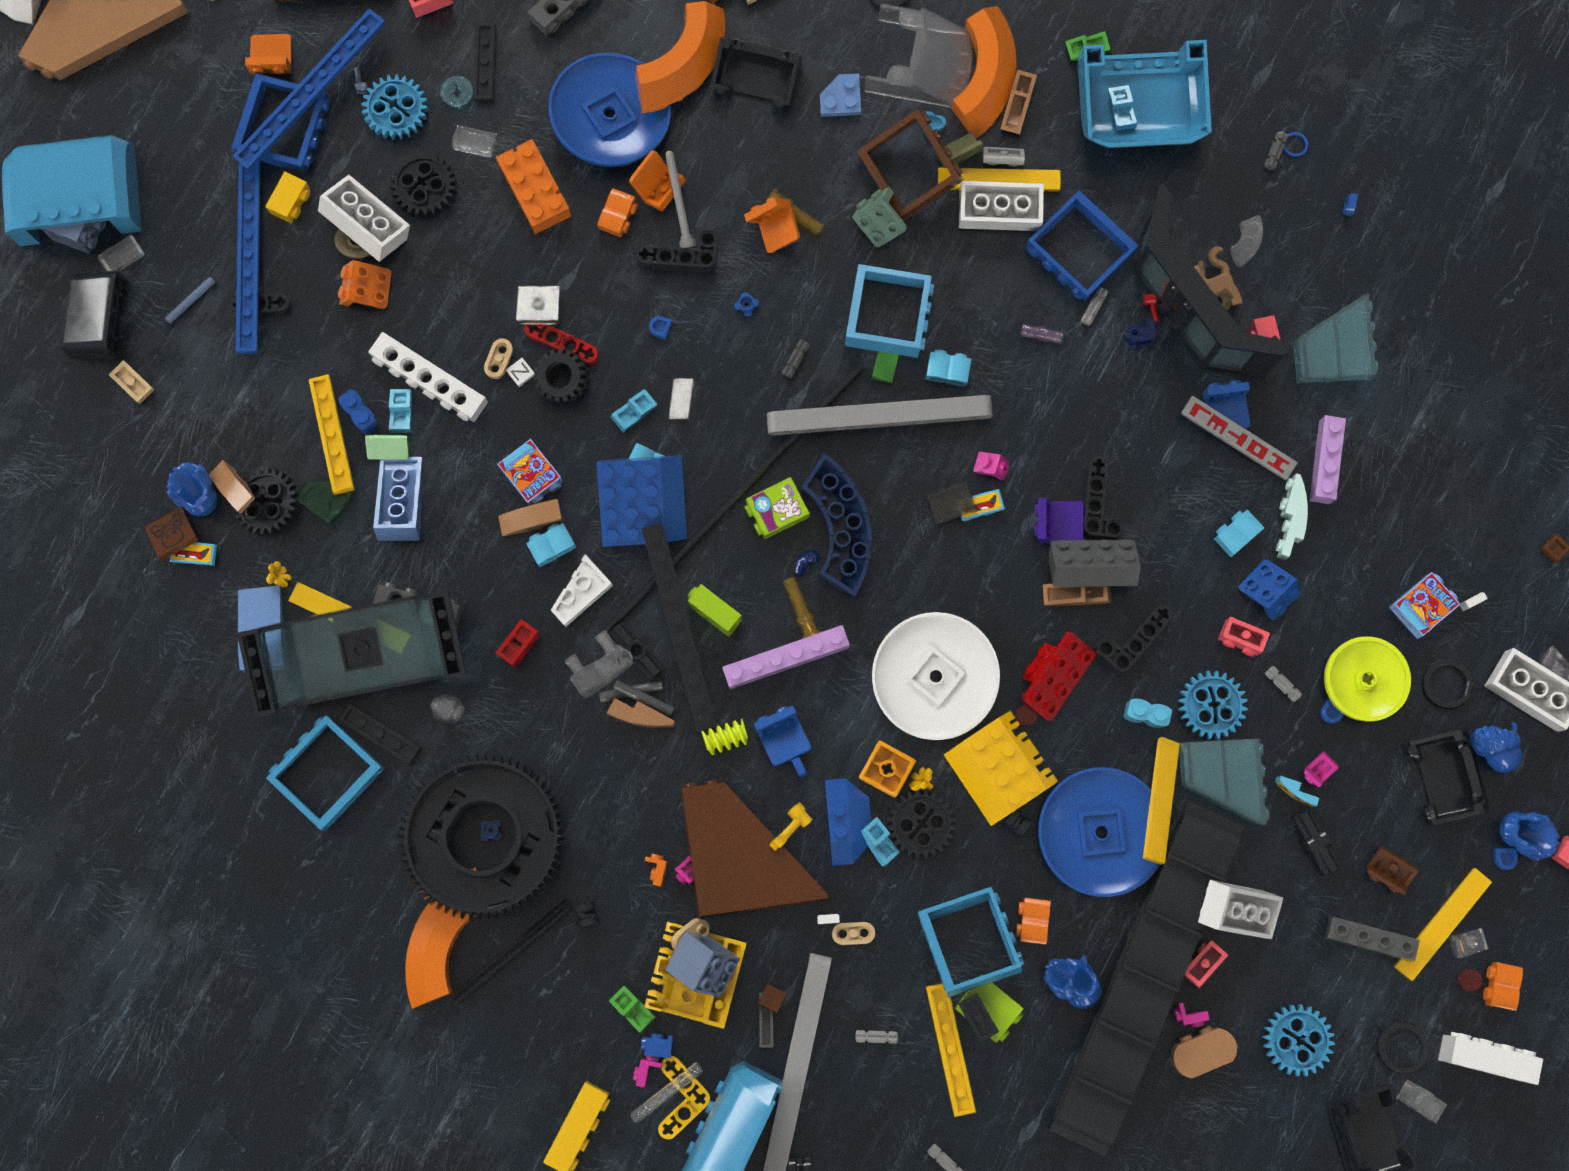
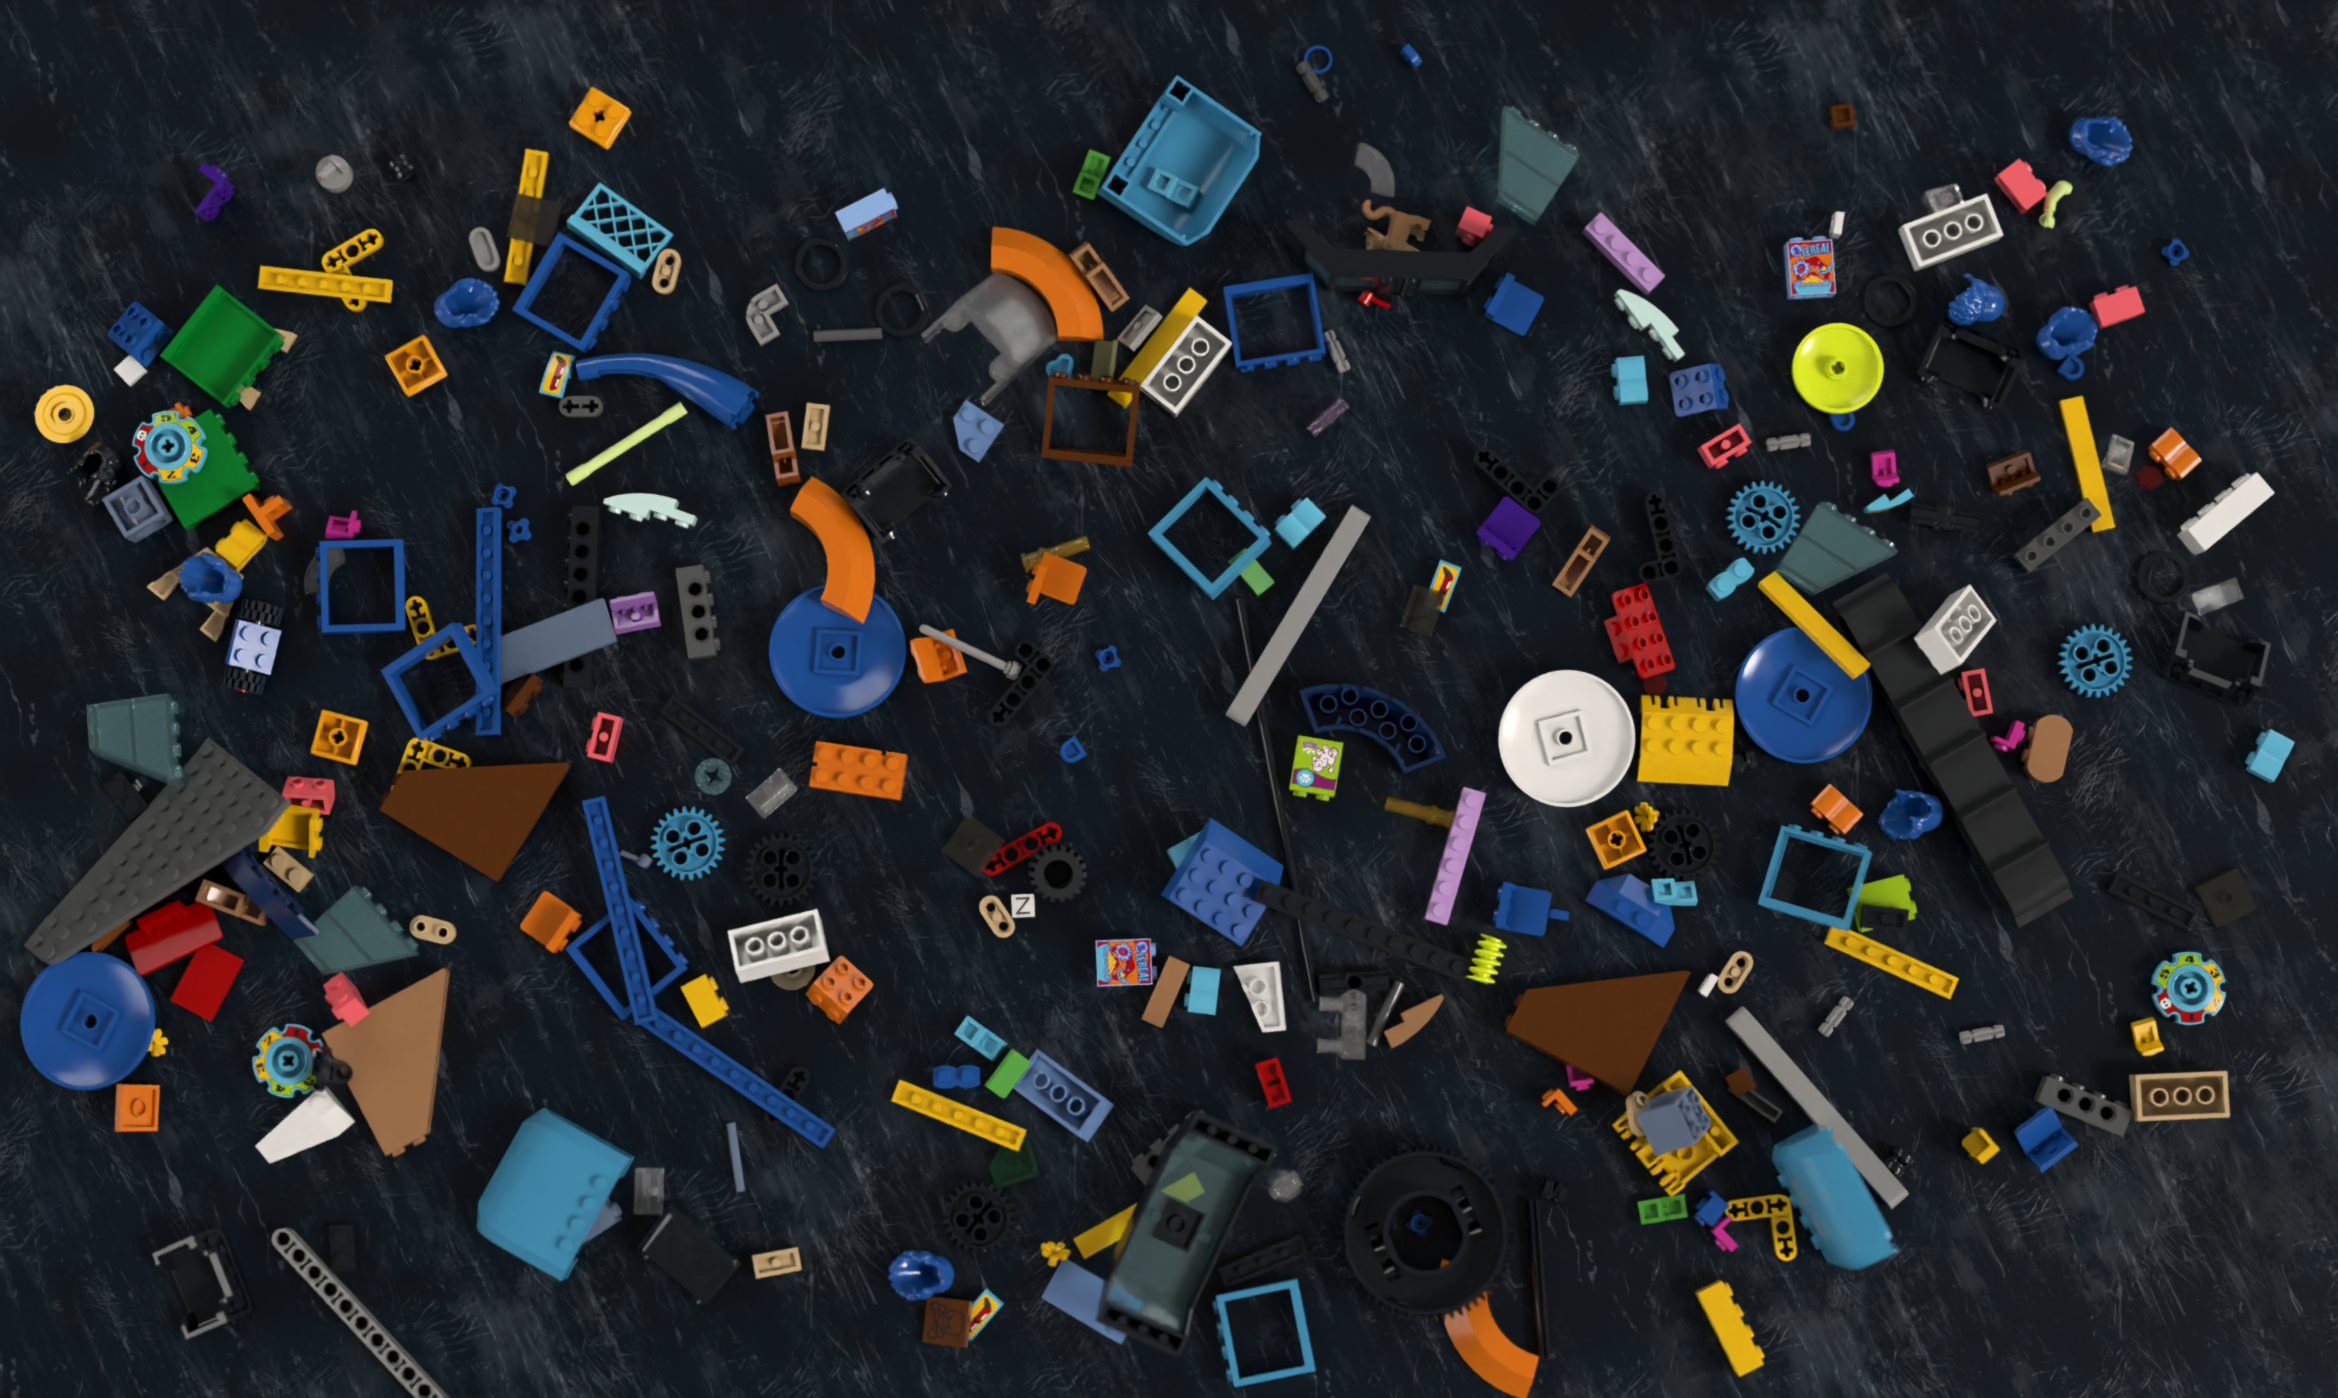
camera: 60 degrees left, 5 degrees up
medium nougat slope [209,460,255,514] -> none
white brick [369,332,488,422] -> none
orange brick [597,188,638,238] -> none
medium azure slope [610,389,657,433] -> none
dark grey piece [613,680,674,717] -> none
clear axle [630,1063,703,1123] -> none
clear smoke slope [669,378,694,422] -> none
lime brick [688,584,742,637] -> none
yellow brick [769,802,812,851] -> none
dark grey axle [782,340,809,379] -> none
clear blue arm [793,549,820,576] -> none
sand green bracket [852,187,907,247] -> none
dark pink bracket [973,452,1009,480] -> none
dark grey brick [1049,539,1141,587] -> none
clear blue leg [1124,319,1157,346] -> none
light grey tile [1180,396,1298,480] -> none

